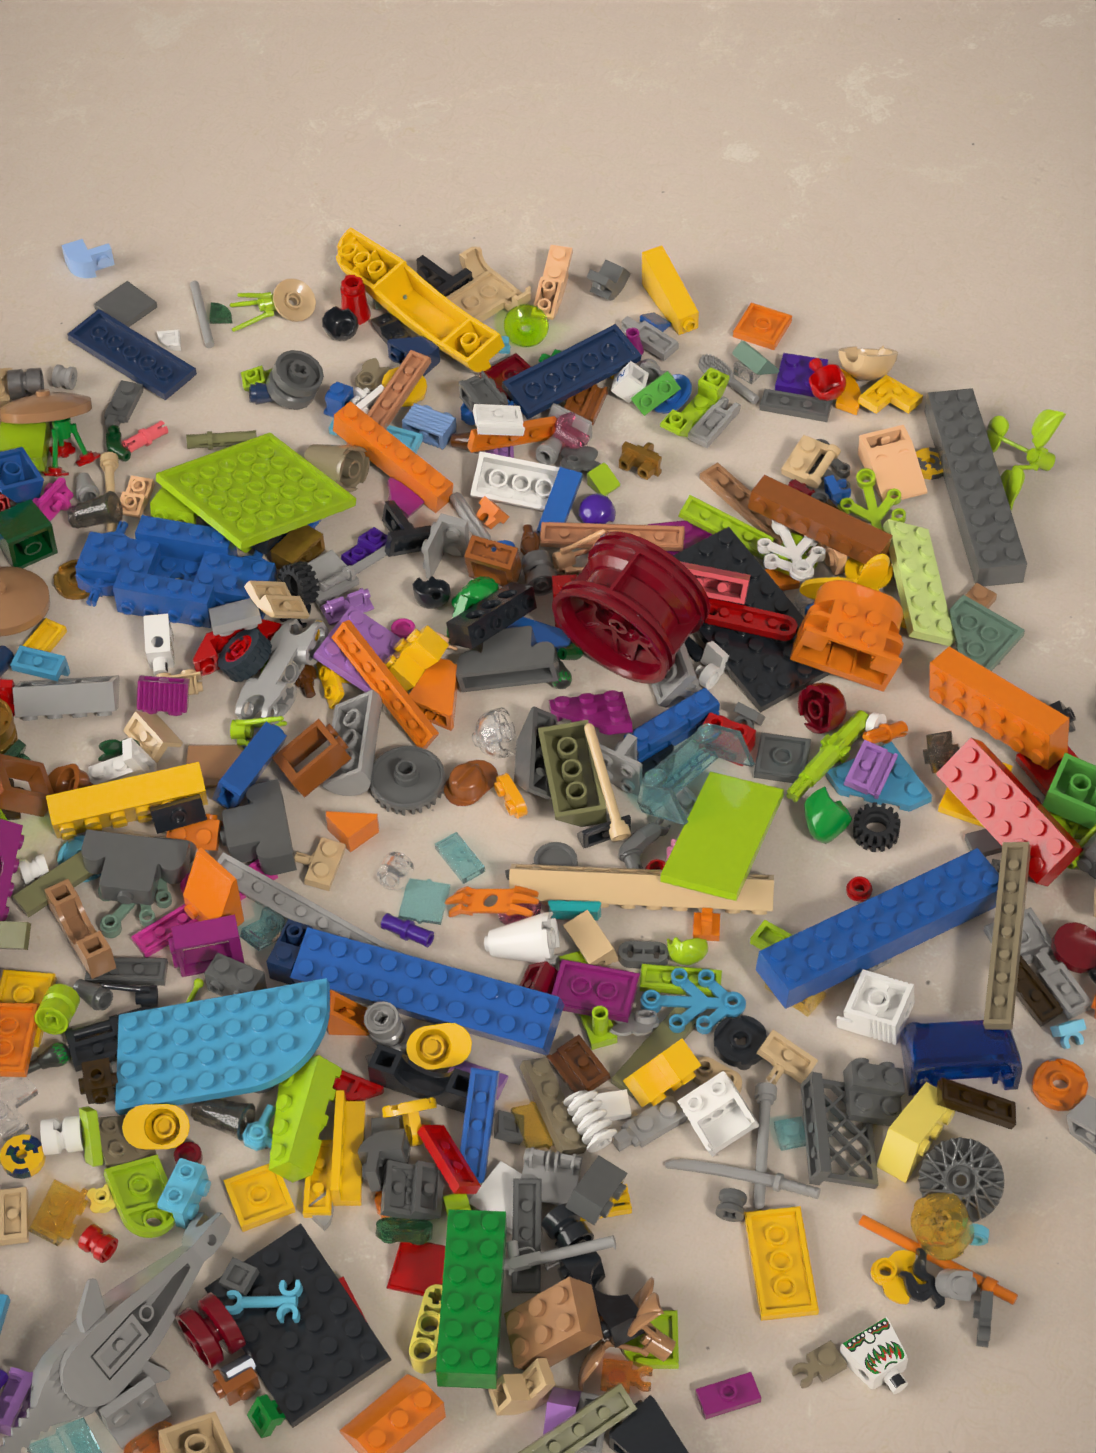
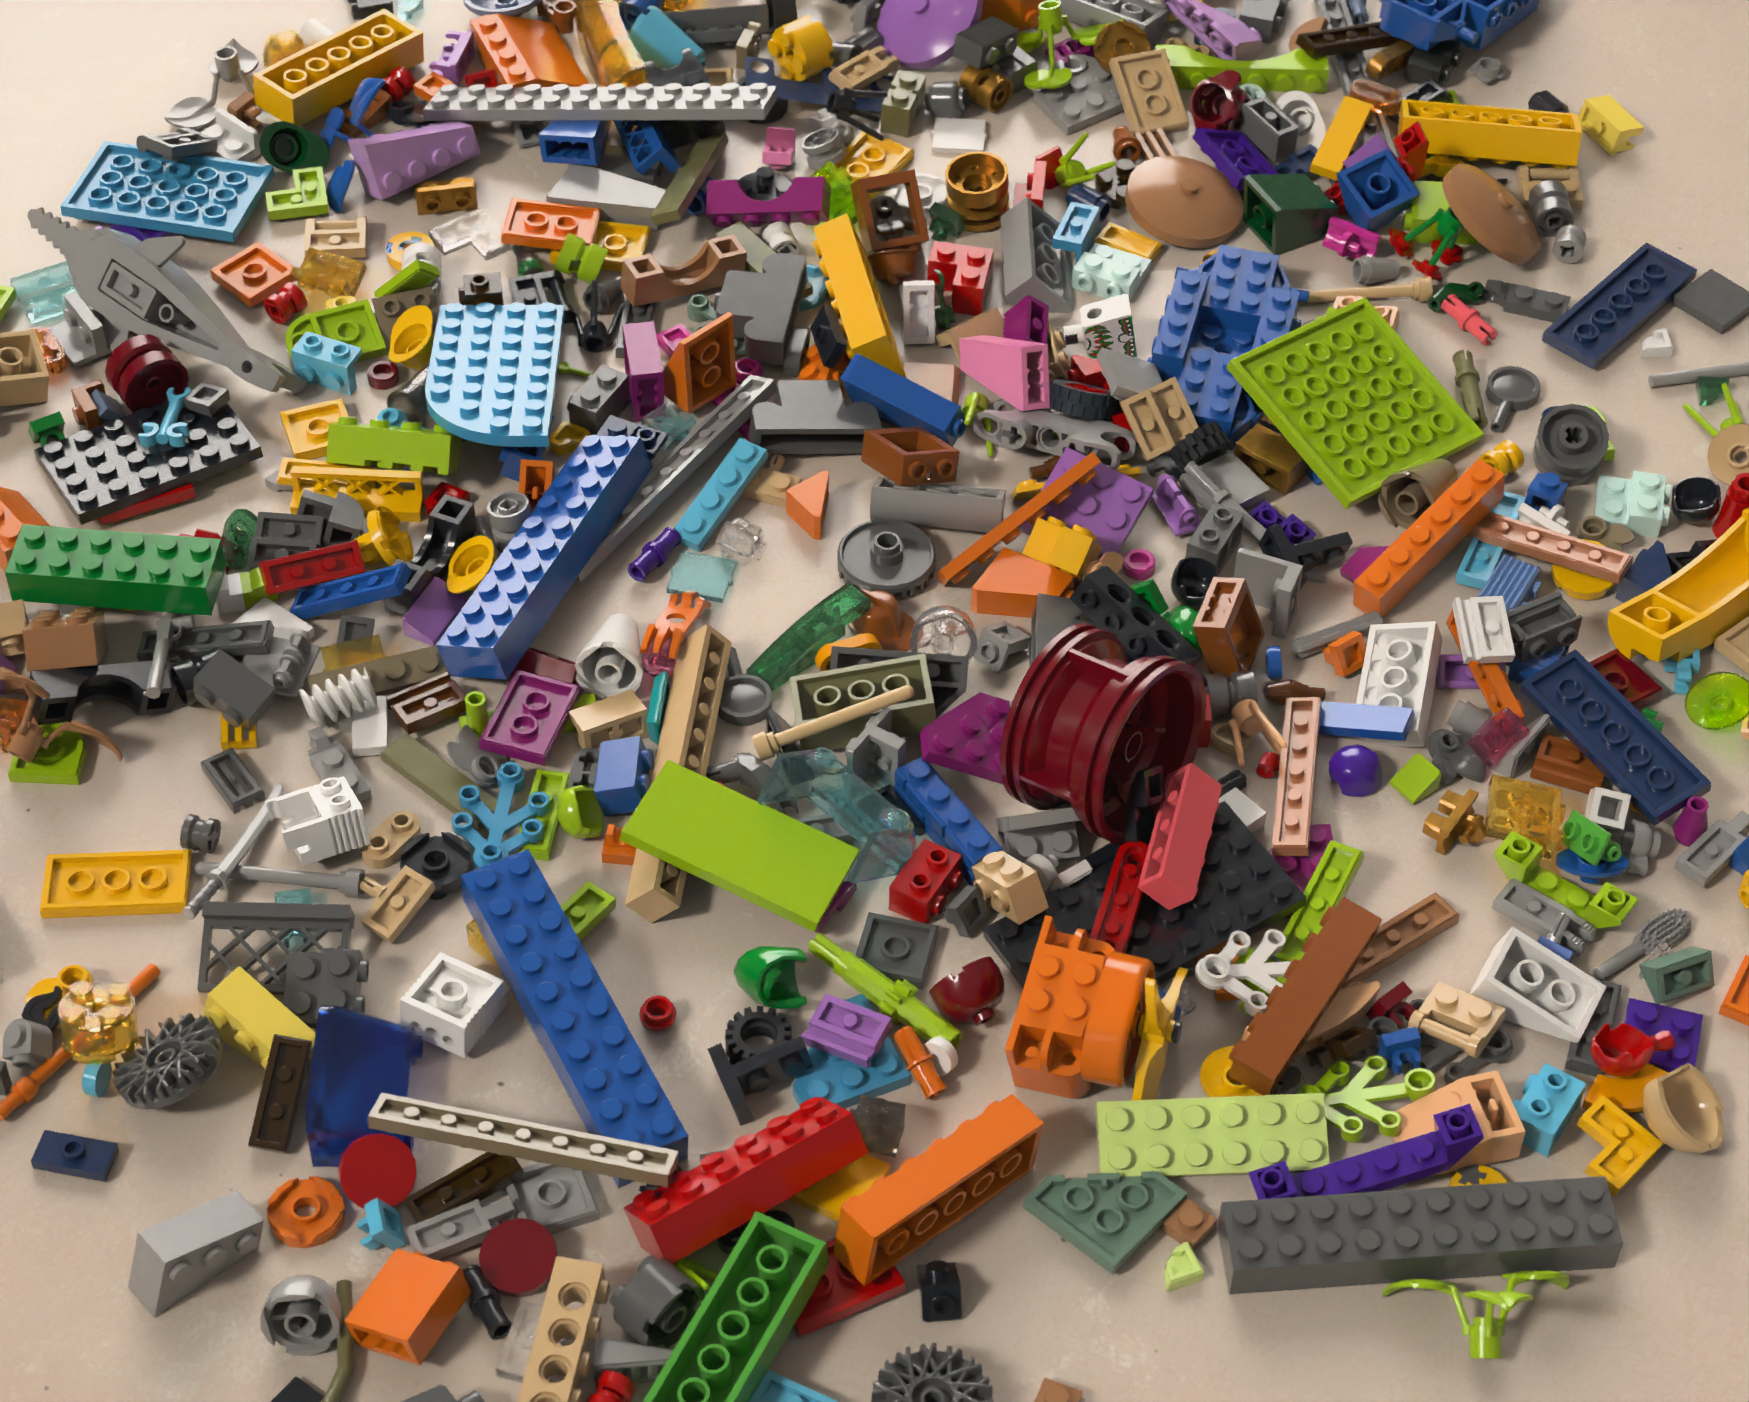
camera: 90 degrees right, 5 degrees down
clear smoke plant [67,491,123,529] -> none
clear light blue plate [435,832,485,884] -> none
yellow brick [623,1038,702,1108] -> none
none -> dark blue plate [31,1130,119,1182]
none -> dark grey tile [201,747,266,814]
none -> orange plate [210,242,299,308]
none -> red tile [338,1132,417,1209]
none -> brick [594,736,654,816]
none -> medium azure plate [674,438,769,552]
none -> black bracket [707,1035,813,1126]
none -> clear green slope [746,582,871,691]
none -> red brick [927,241,994,316]
none -> bright pink slope [959,335,1050,411]
none -> tan brick [972,850,1049,925]
none -> light grey bracket [973,621,1031,672]
none -> light aqua plate [1072,243,1151,302]
none -> yellowish green tile [1164,1241,1204,1292]
none -> dark grey brick [1185,502,1244,577]
none -> dark purple slope [1248,1103,1484,1200]
none -> white slope [1470,926,1607,1043]
none -> yellow wheel [1479,440,1524,478]
none -> clear yellow plate [1484,774,1566,860]
none -> dark grey piece [1486,366,1540,433]
none -> medium azure brick [1513,1063,1586,1157]
none -> piece [1537,912,1576,963]
none -> light aqua plate [1594,470,1672,538]

